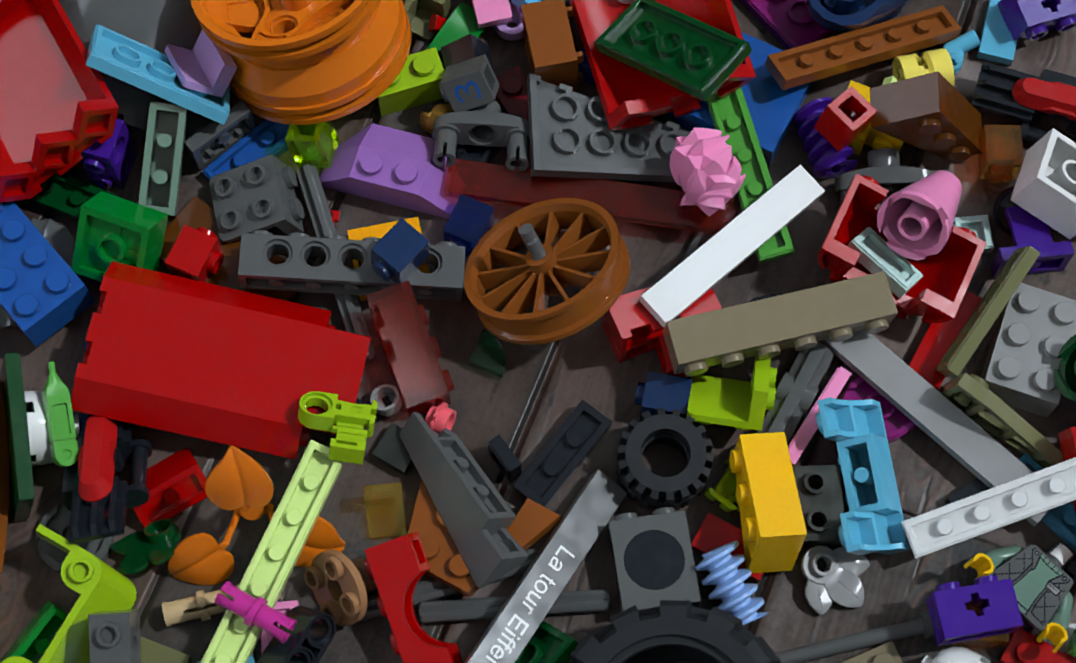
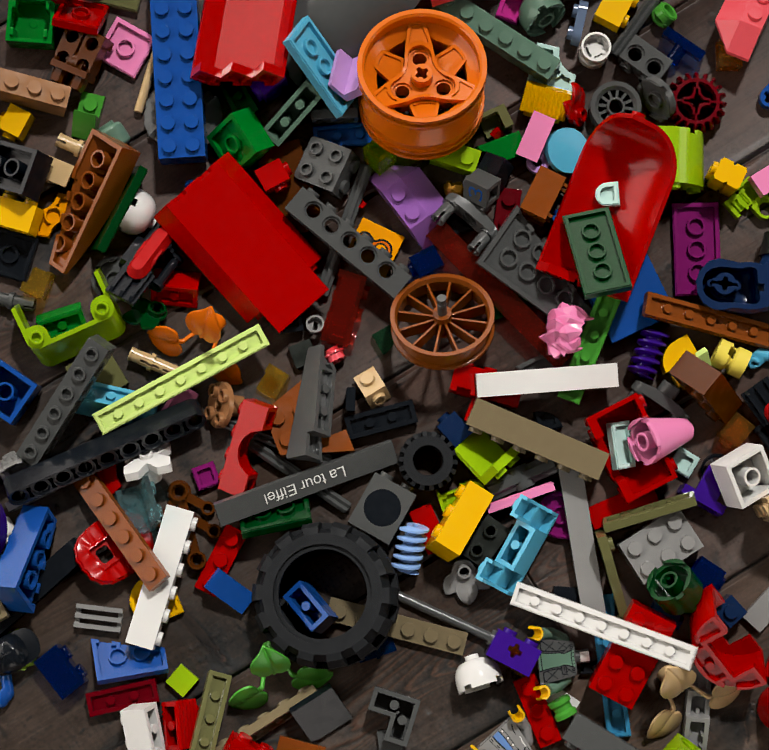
camera: 40 degrees right, 15 degrees up
bright green piece [42,361,79,467] -> none
dark pink pin [214,581,297,643] -> none
lime piece [298,391,378,465] -> none
dark blue brick [371,218,430,286] -> none
red brick [814,86,877,152] -> none
none -> tan bracket [353,366,391,409]

